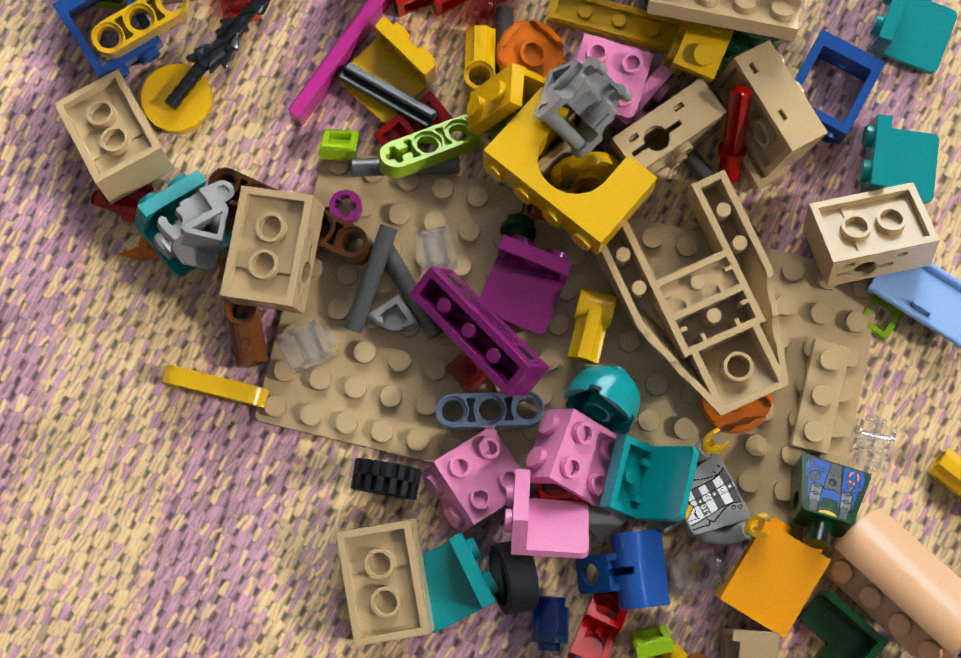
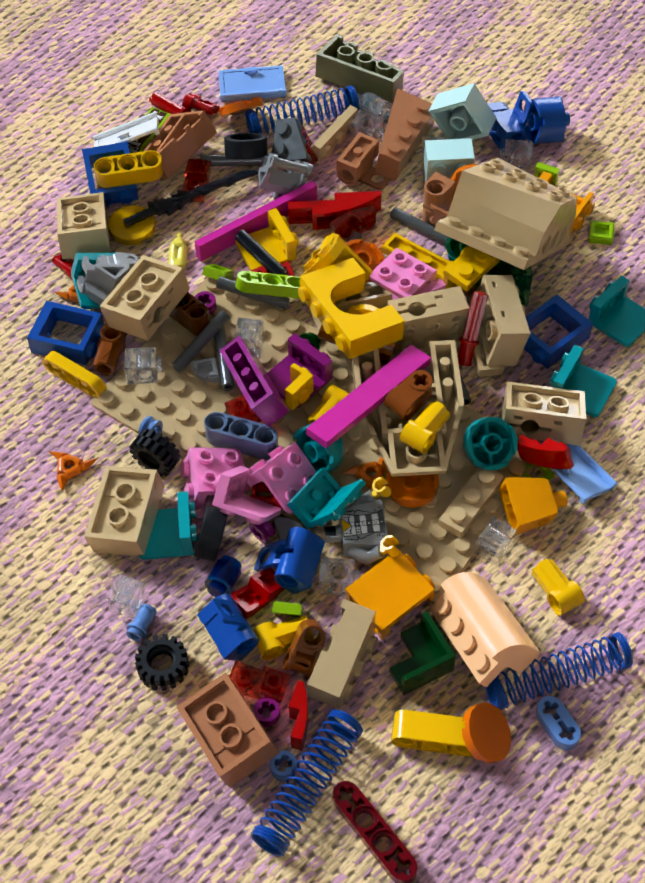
camera: 25 degrees right, 25 degrees down
light grey piece [533,56,633,158] -> none
torso [790,453,872,549] -> none
none -> blue window [27,301,106,366]
none -> orange piece [48,451,99,492]
none -> medium blue bush [138,416,163,434]
none -> light yellow piece [168,232,188,270]
none -> yellow bracket [285,363,314,410]
none -> dark pink tile [306,345,431,449]
none -> orange piece [341,457,387,490]
none -> dark orange piece [384,370,433,421]
none -> yellow piece [399,401,450,454]
none -> teal cylinder [462,417,518,470]
none -> light orange torso [498,477,568,536]
none -> red slope [517,435,574,469]

